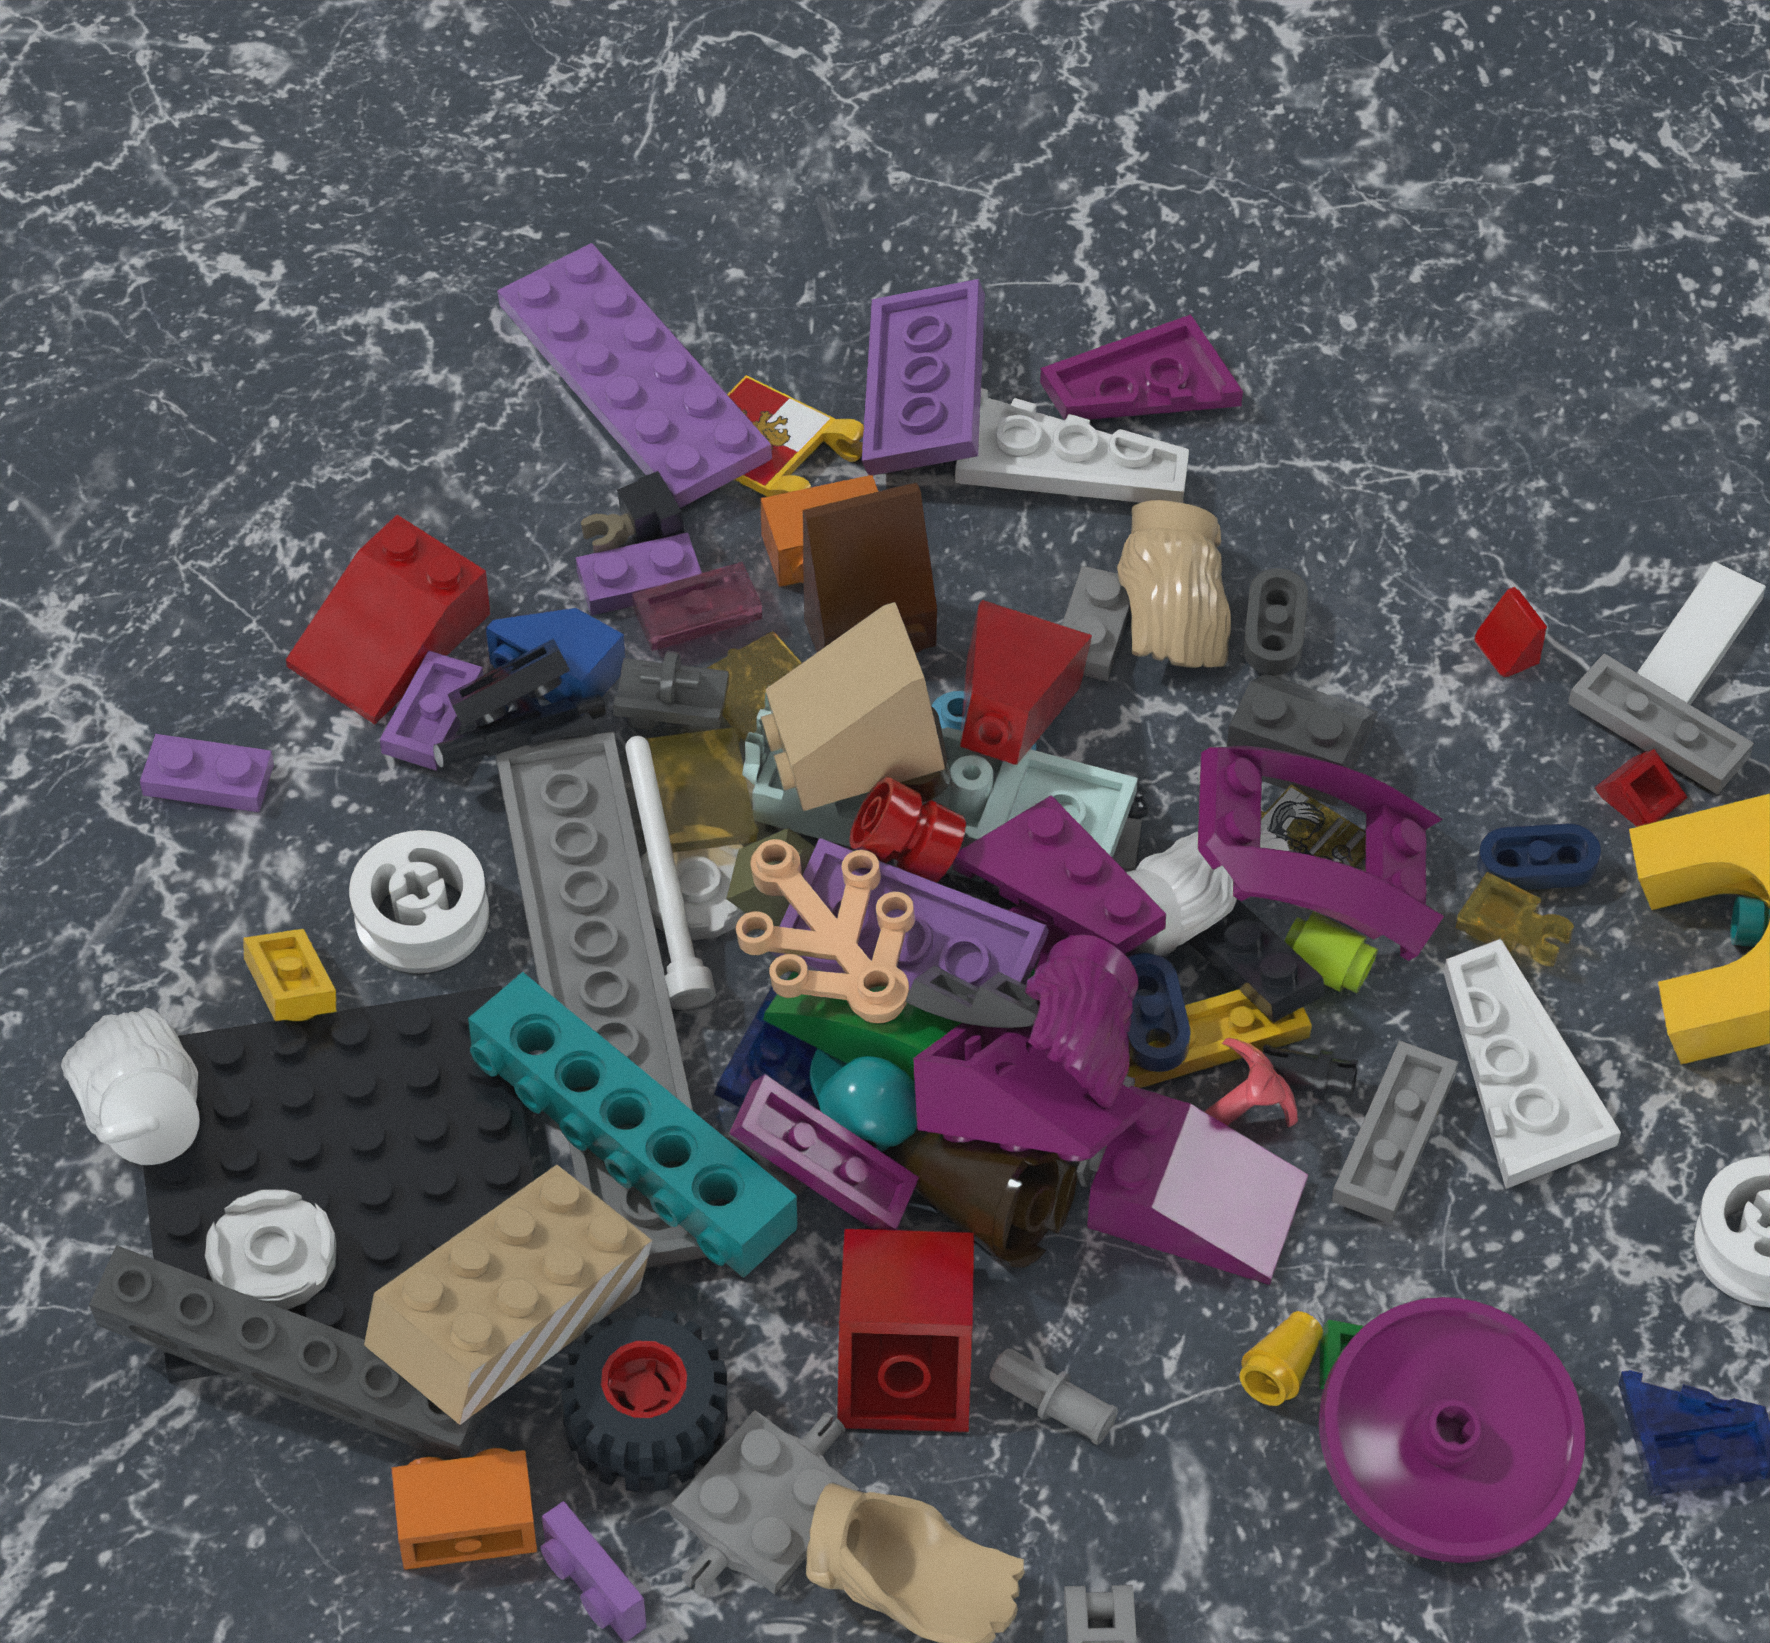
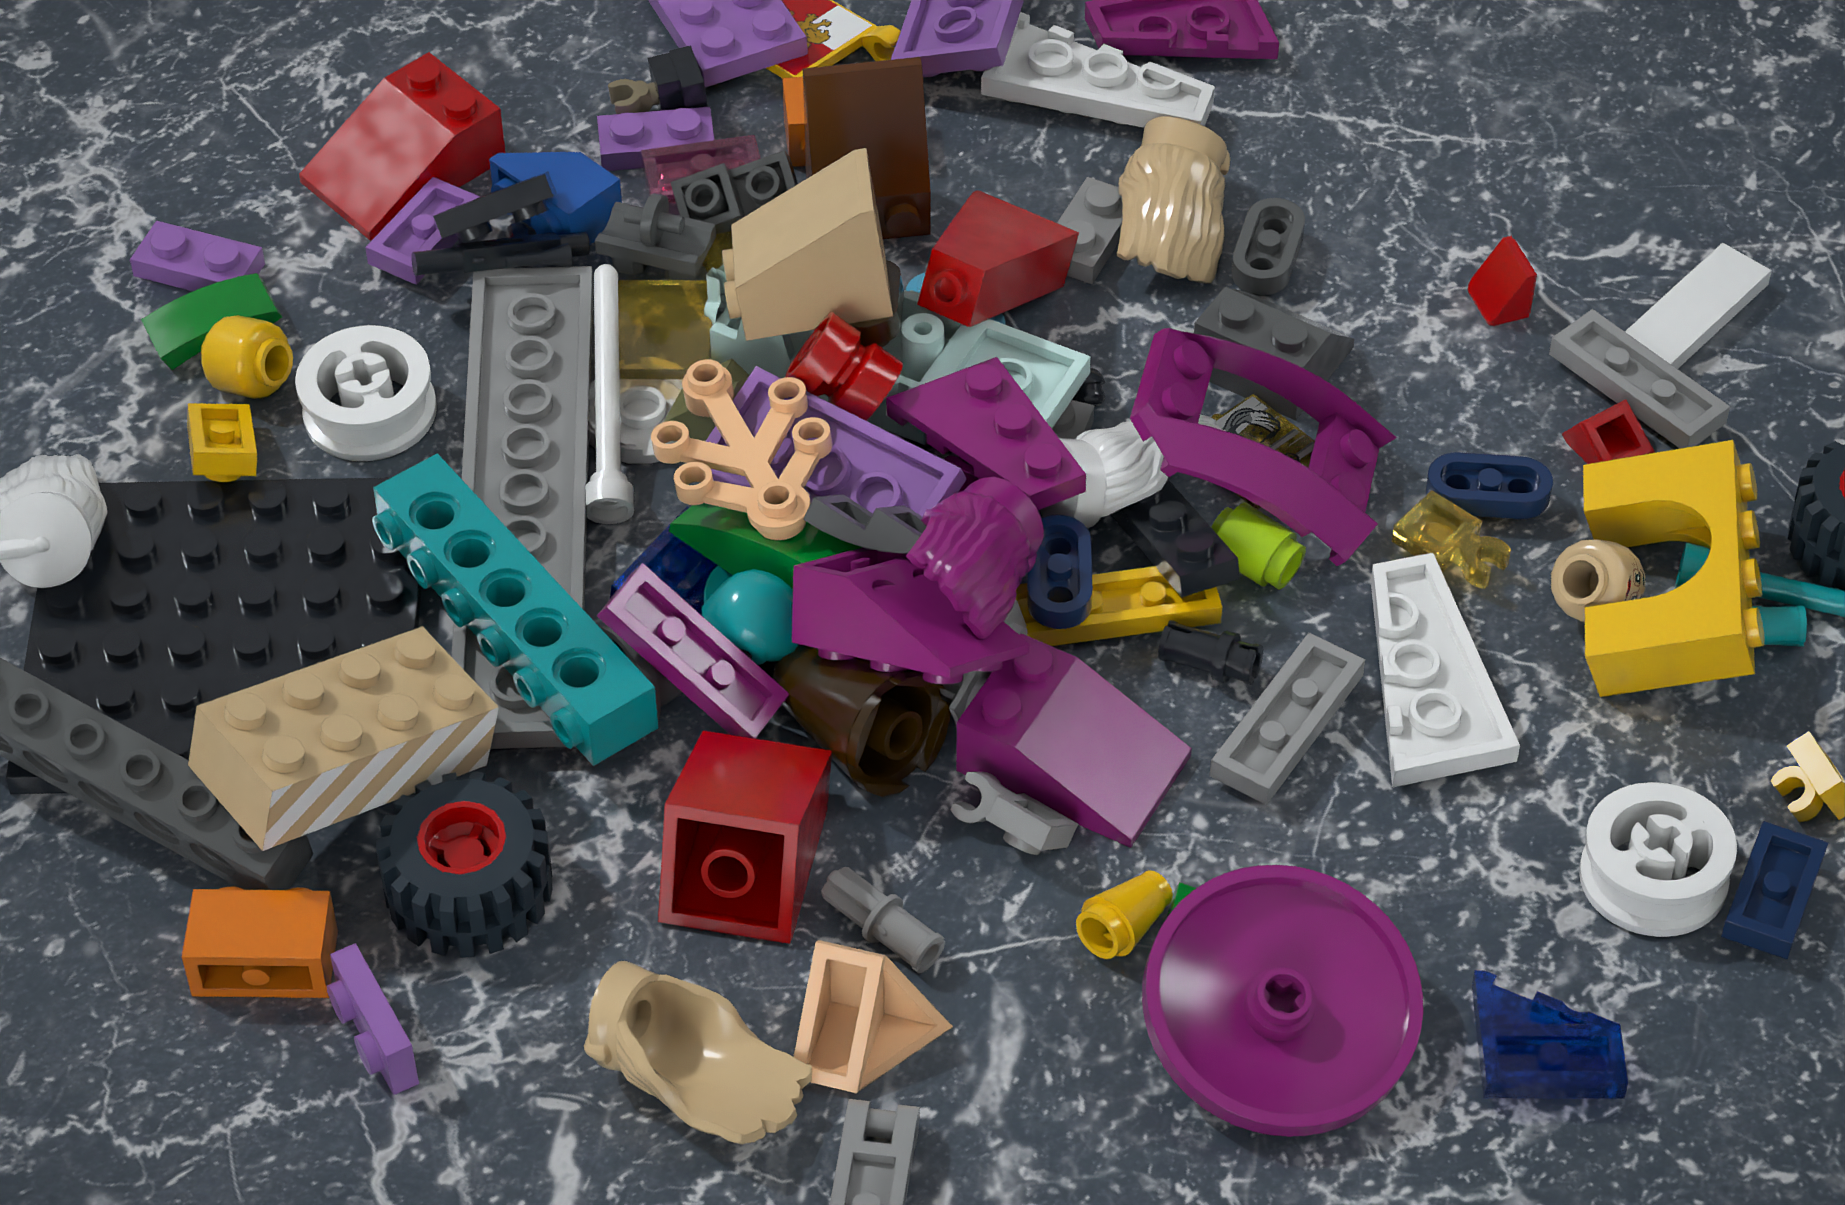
camera: 10 degrees right, 5 degrees down
white tile [205,1190,336,1310] -> none
light grey plate [670,1410,859,1595] -> none
coral plant [1204,1038,1298,1128] -> none
none -> green slope [141,273,283,370]
none -> yellow head [201,315,293,399]
none -> dark grey slope [670,150,798,234]
none -> light nougat slope [794,940,953,1093]
none -> light grey plate [950,771,1078,855]
none -> tan head [1551,540,1645,622]

